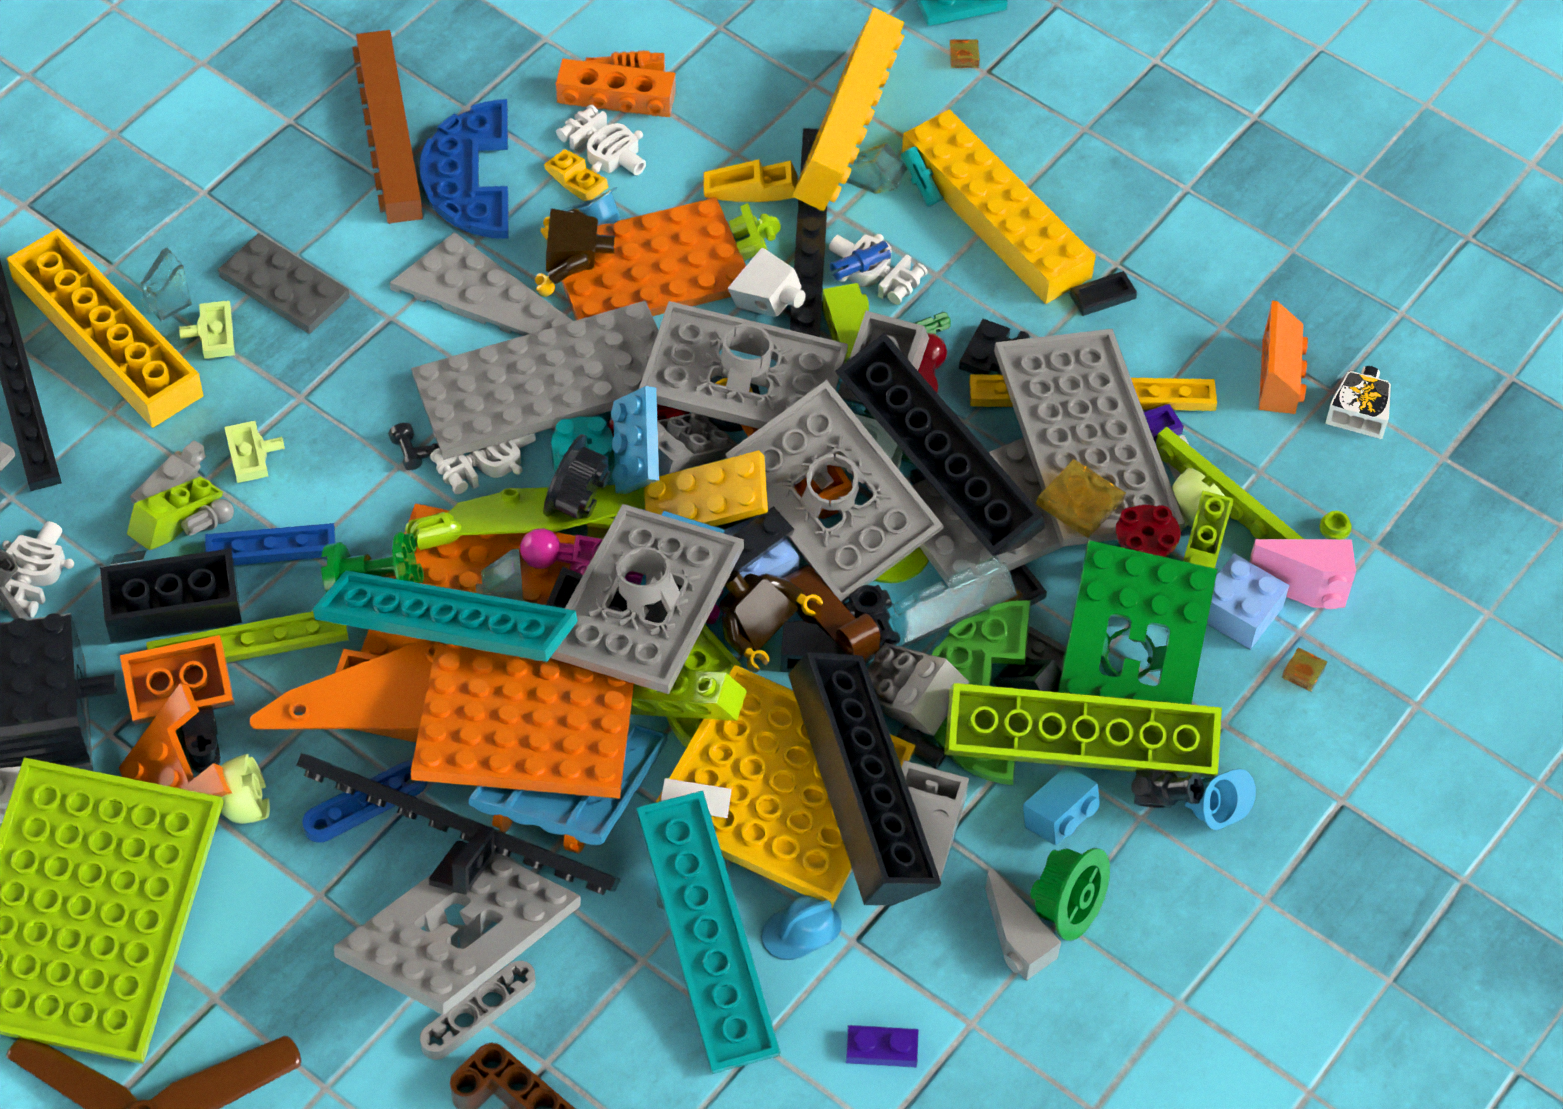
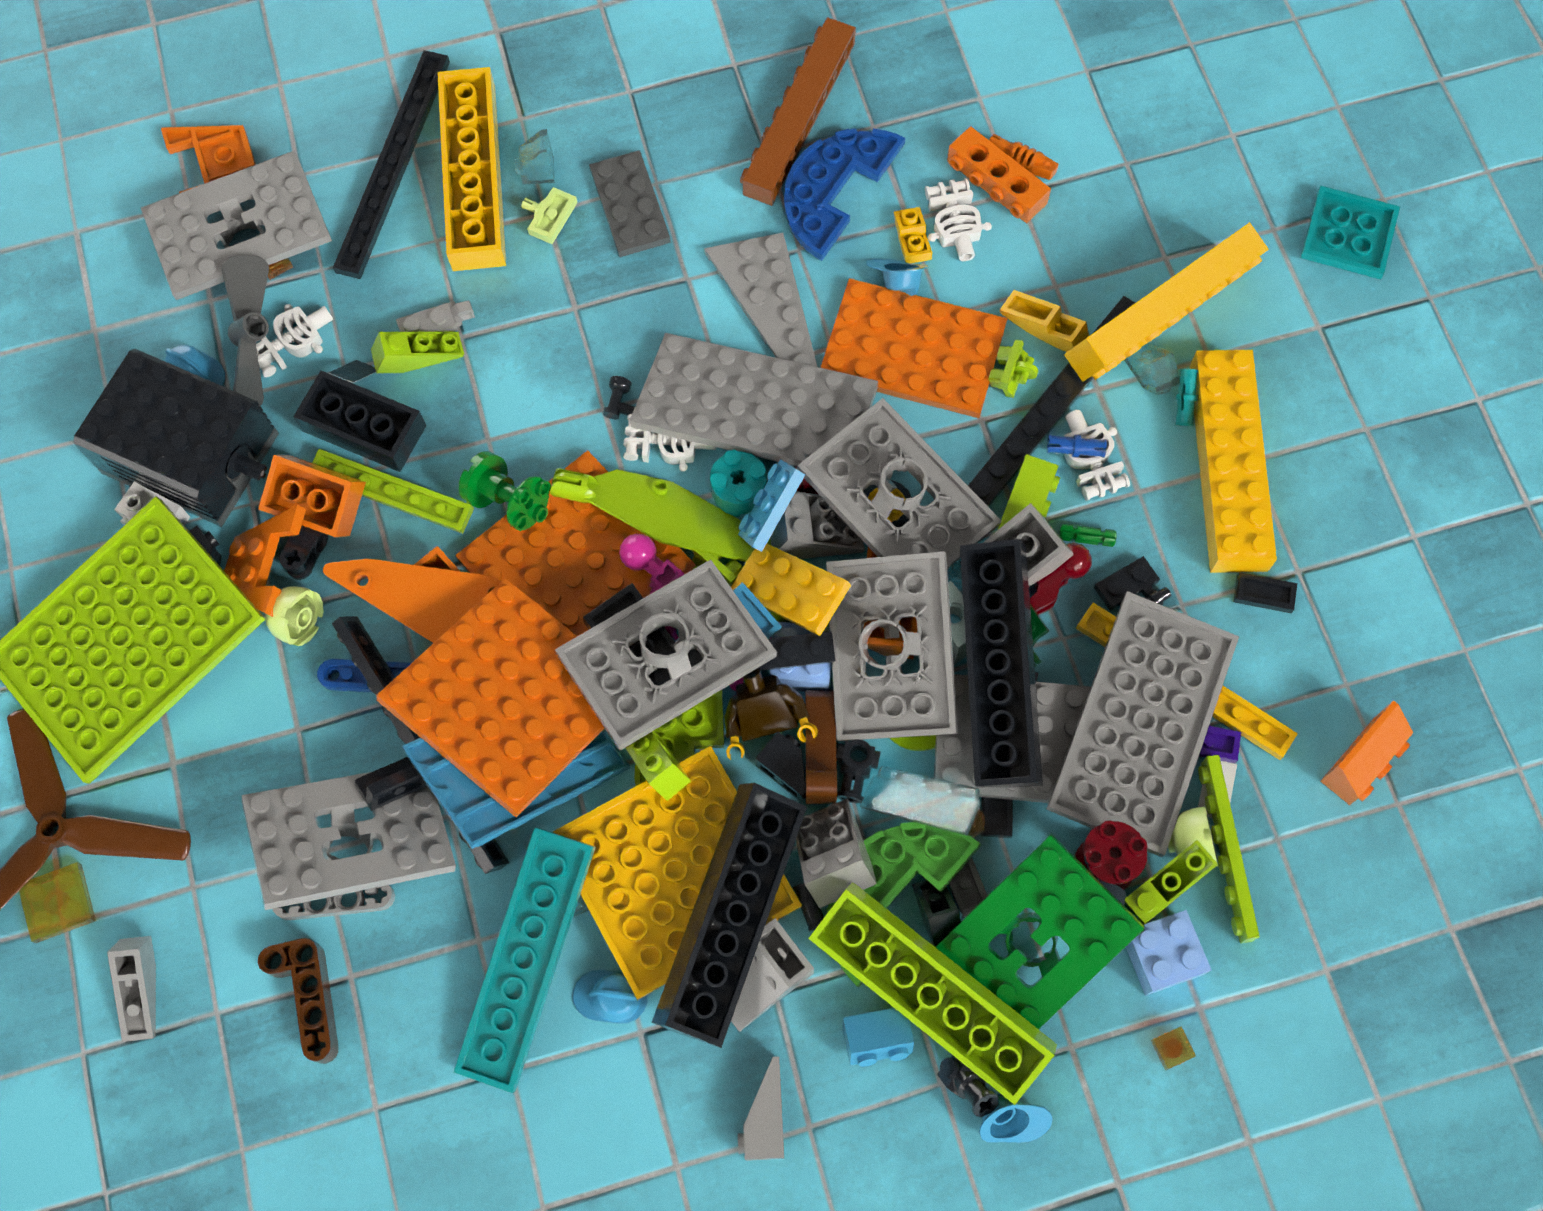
camera: 40 degrees right, 15 degrees up
light grey axle [181,499,234,536] -> none
blue plate [205,523,336,565] -> none
yellowish green plate [224,421,285,483] -> none
teal plate [312,570,578,662] -> none
clear light blue slope [476,549,523,601] -> none
dark brown torso [535,208,615,297] -> none
black piece [543,434,611,519] -> none
white sticker [661,778,732,818] -> none
white torso [728,248,805,317] -> none
dark purple plate [846,1025,918,1068] -> none
clear orange plate [949,39,980,68] -> none
green piece [1030,848,1110,941] -> none
clear yellow plate [1036,459,1126,539] -> none
bright pink slope [1249,539,1356,609] -> none
lime plate [1319,511,1352,540] -> none
torso [1325,366,1391,439] -> none

